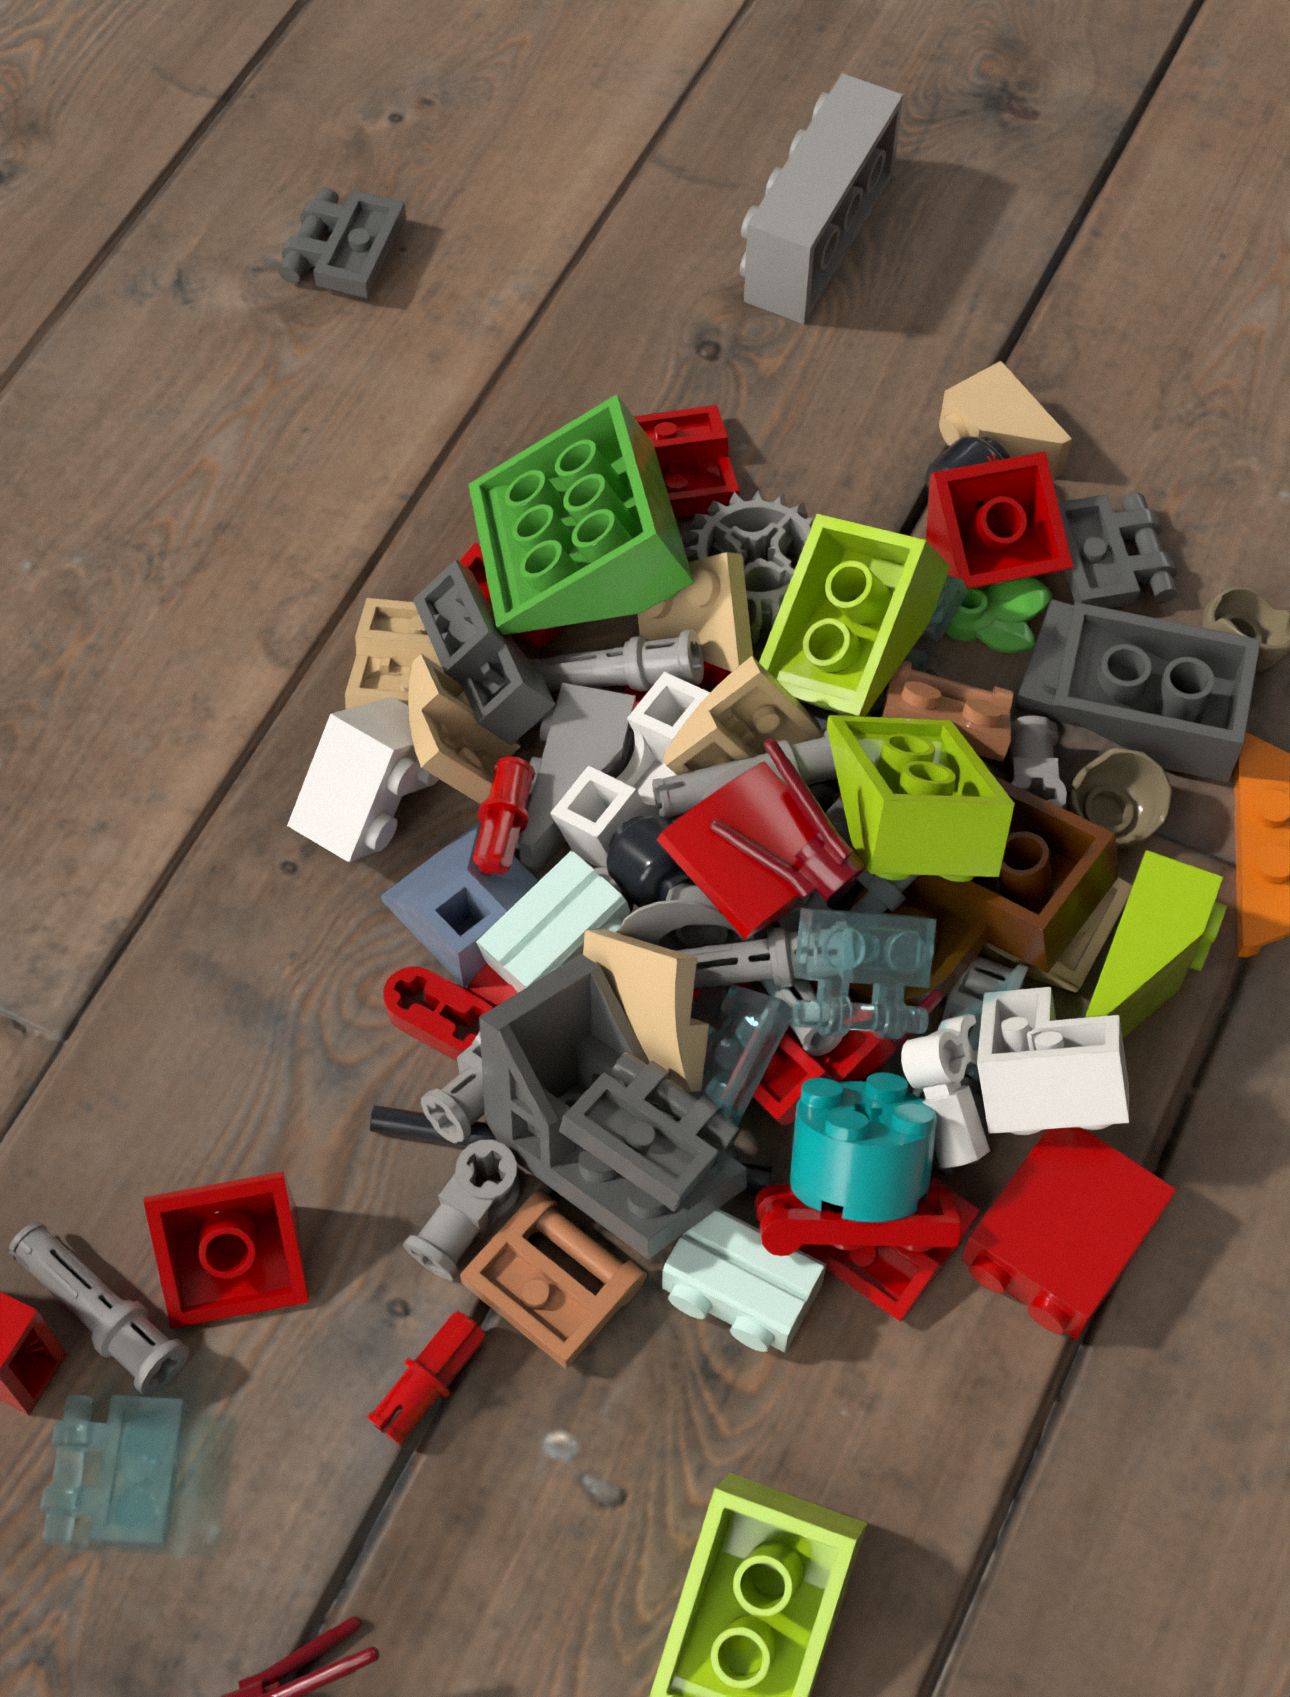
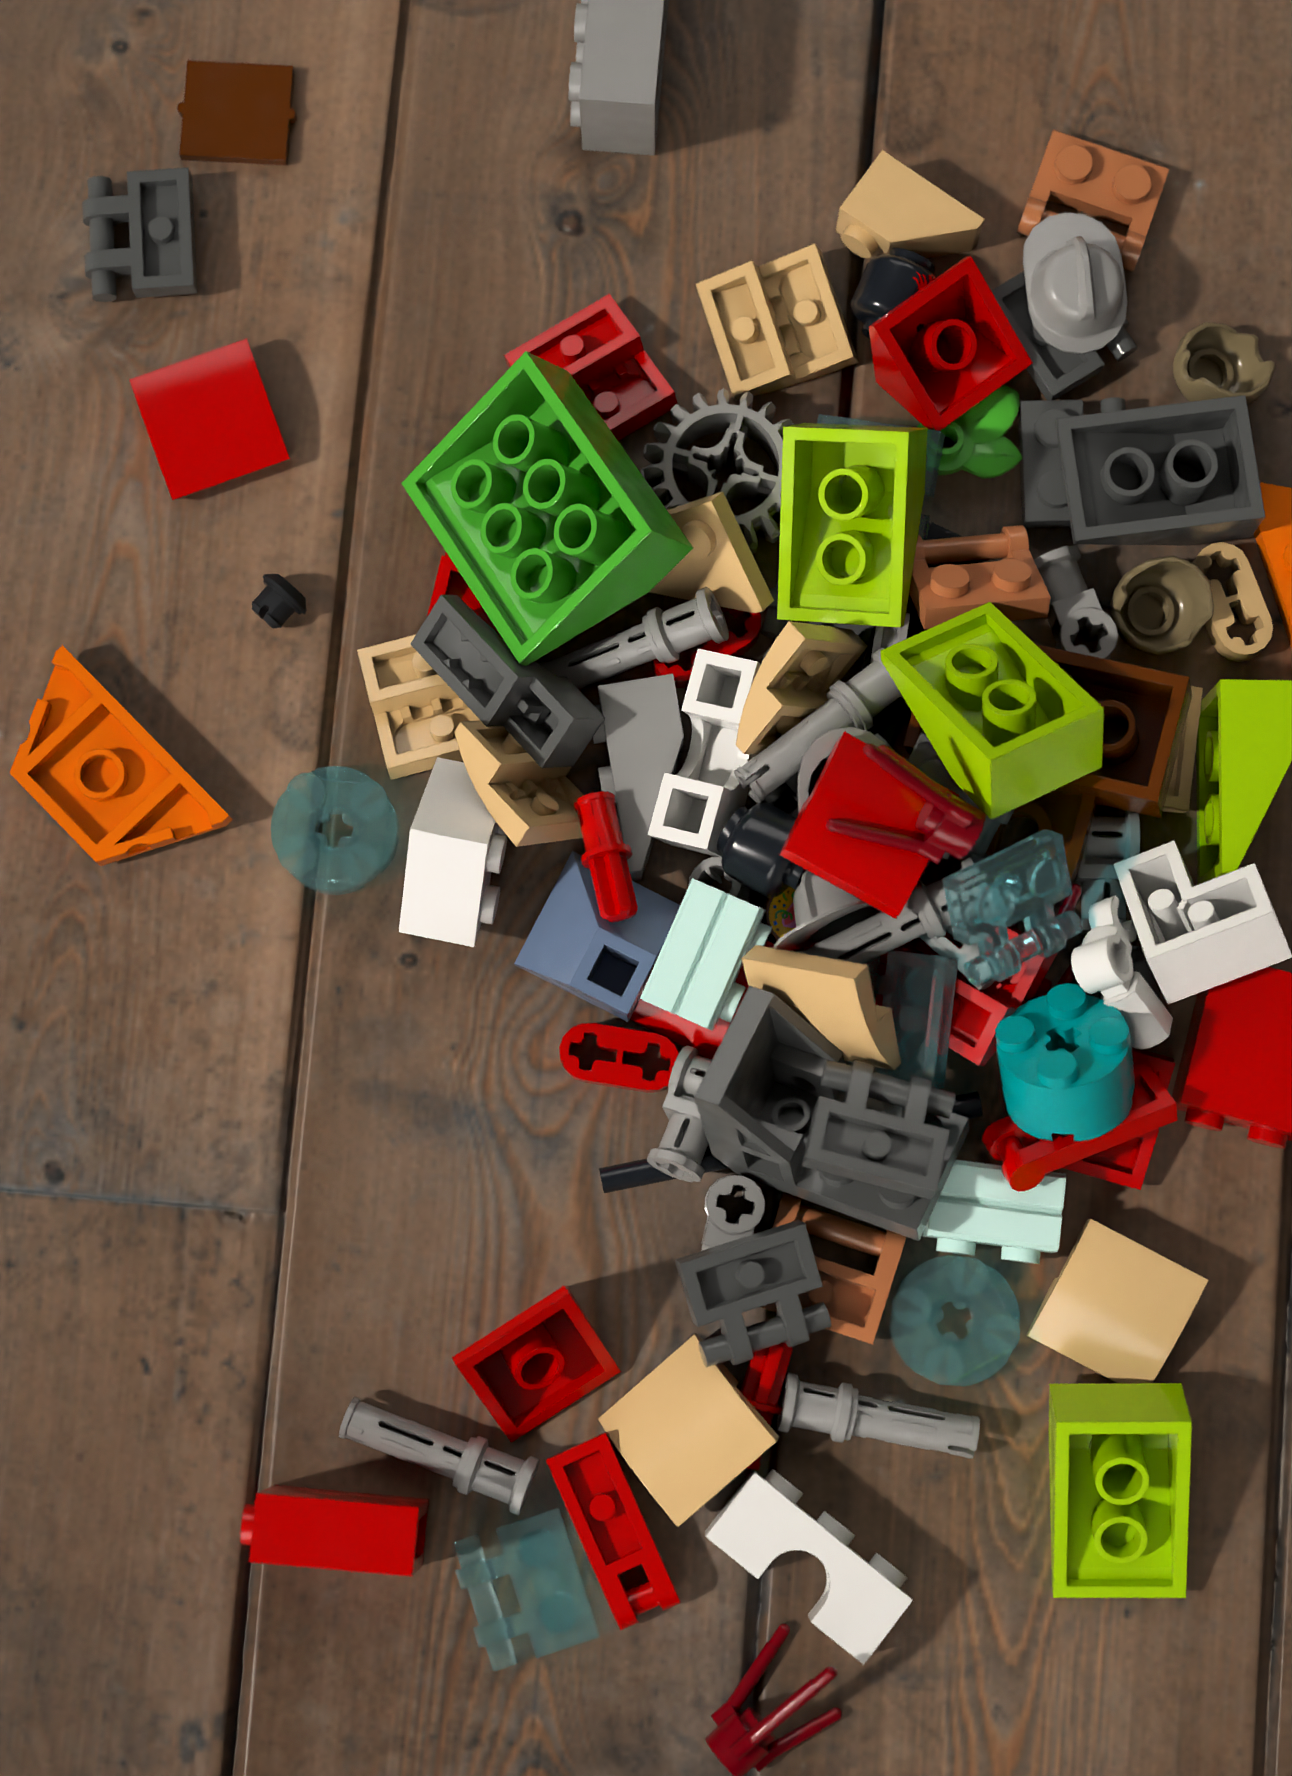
camera: 20 degrees left, 20 degrees up
none -> orange wing [10,645,233,866]
none -> red slope [129,338,290,500]
none -> reddish brown piece [177,60,297,166]
none -> black piece [252,574,306,629]
none -> clear light blue plate [271,766,400,895]
none -> red plate [546,1432,681,1631]
none -> tan slope [598,1333,779,1527]
none -> dark grey plate [675,1220,831,1367]
none -> tan slope [696,244,858,400]
none -> white arch [705,1469,913,1665]
none -> light grey pin [777,1372,980,1459]
none -> clear light blue plate [889,1255,1020,1386]
none -> nougat plate [1017,130,1170,272]
none -> light grey piece [1022,212,1127,354]
none -> tan slope [1026,1219,1208,1383]
none -> tan beam [1193,542,1273,662]

